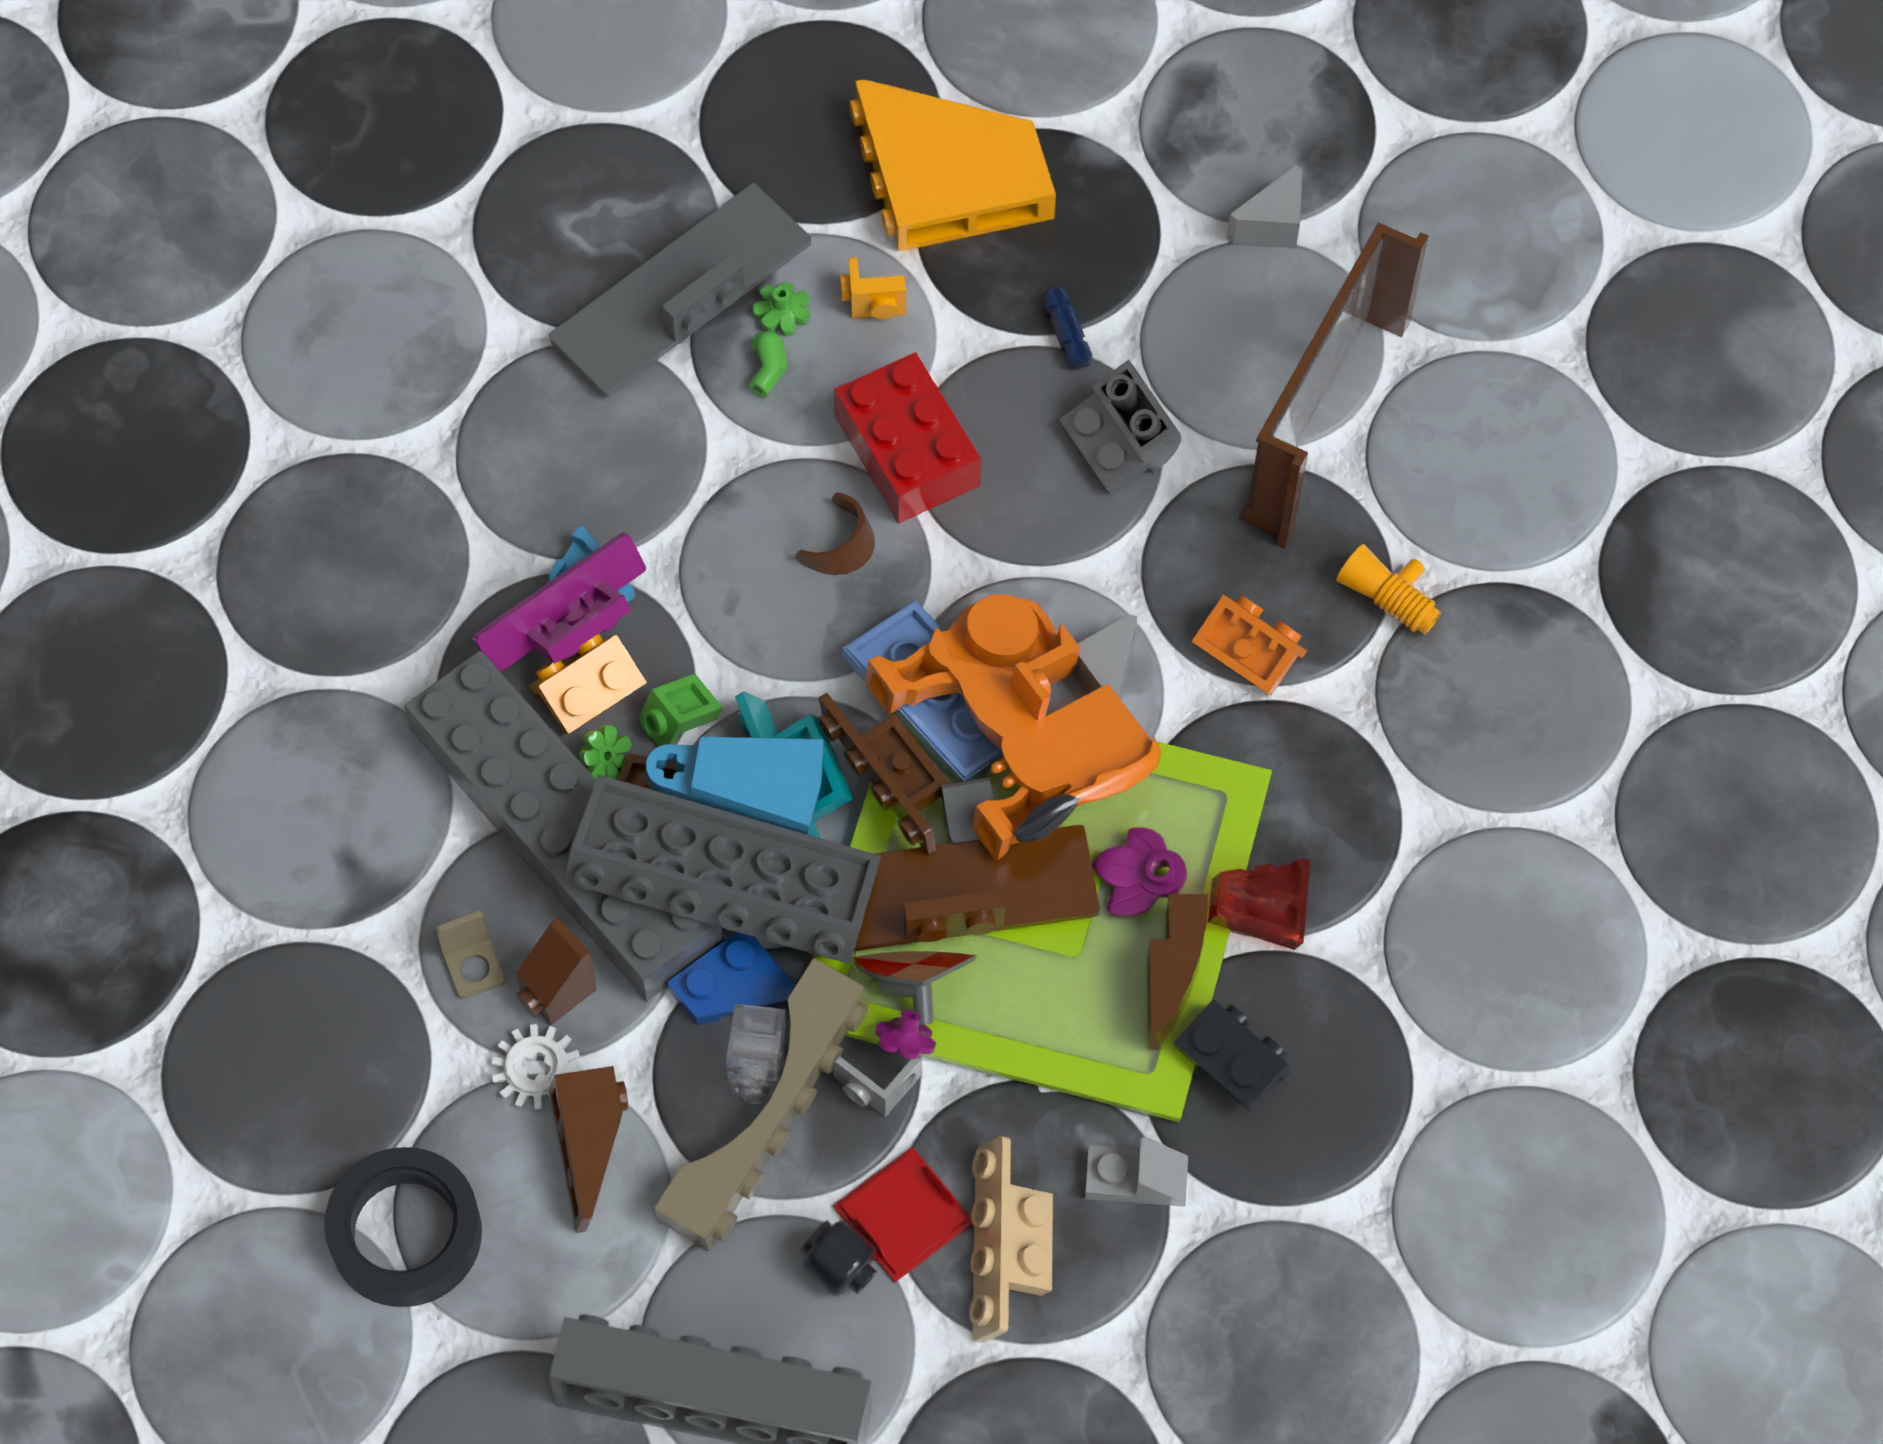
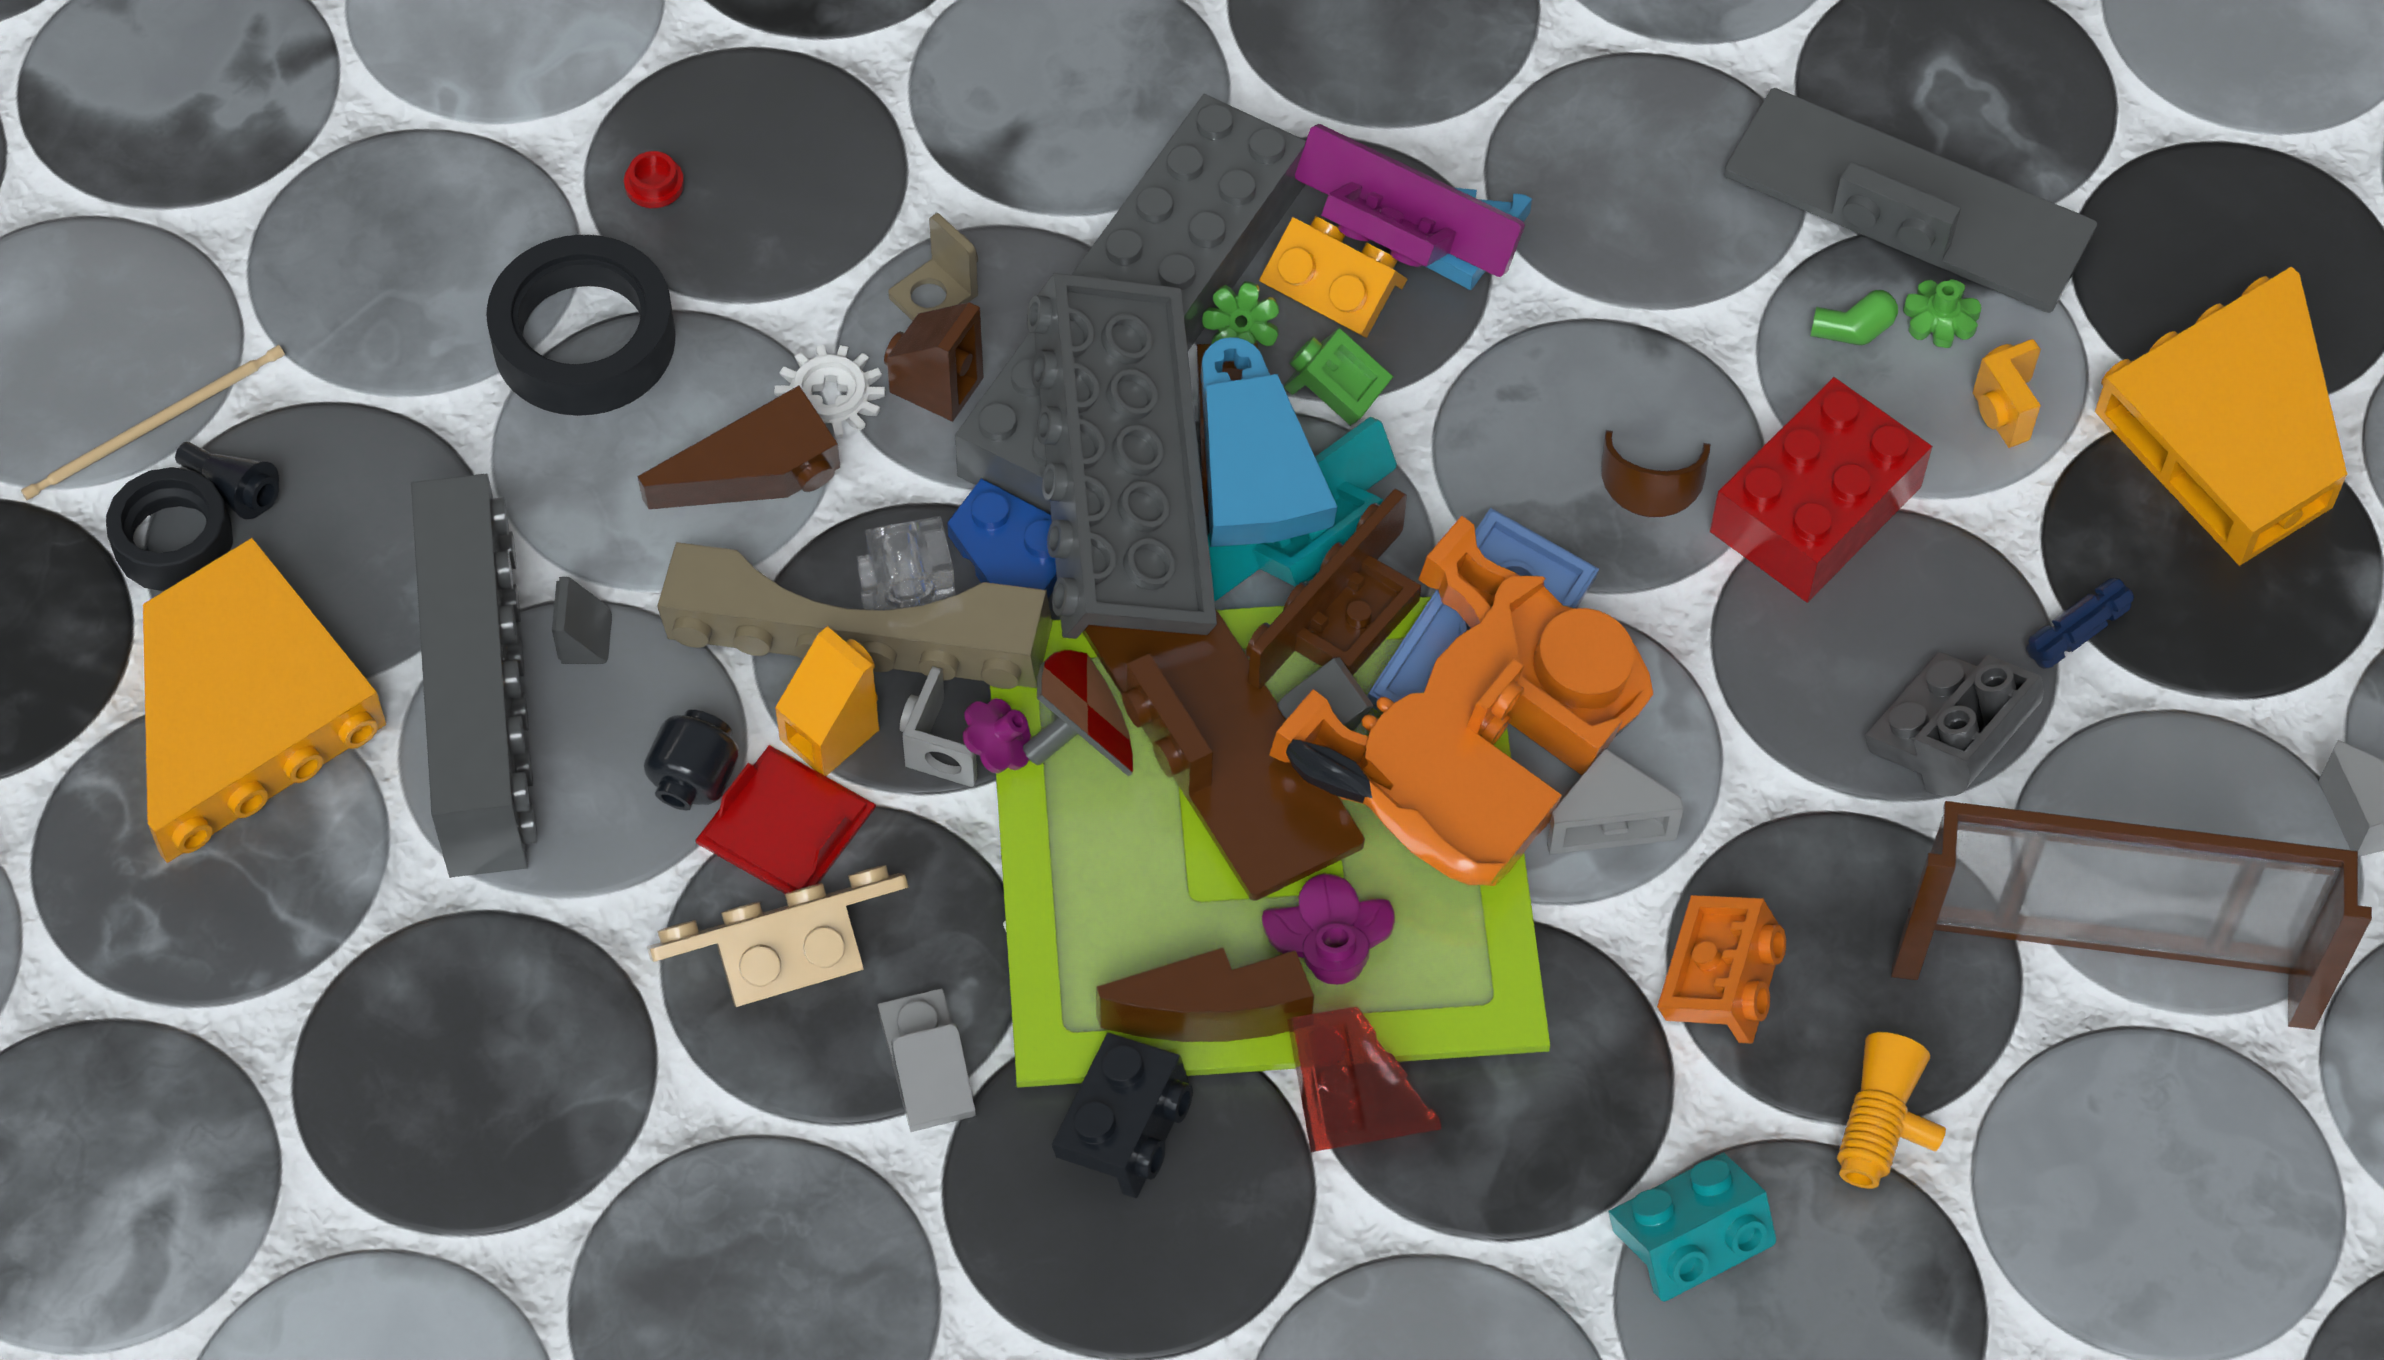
camera: 70 degrees right, 5 degrees down
none -> dark grey slope [552,577,612,664]
none -> red plate [624,151,684,208]
none -> light orange slope [775,626,879,776]
none -> teal bracket [1608,1152,1777,1302]

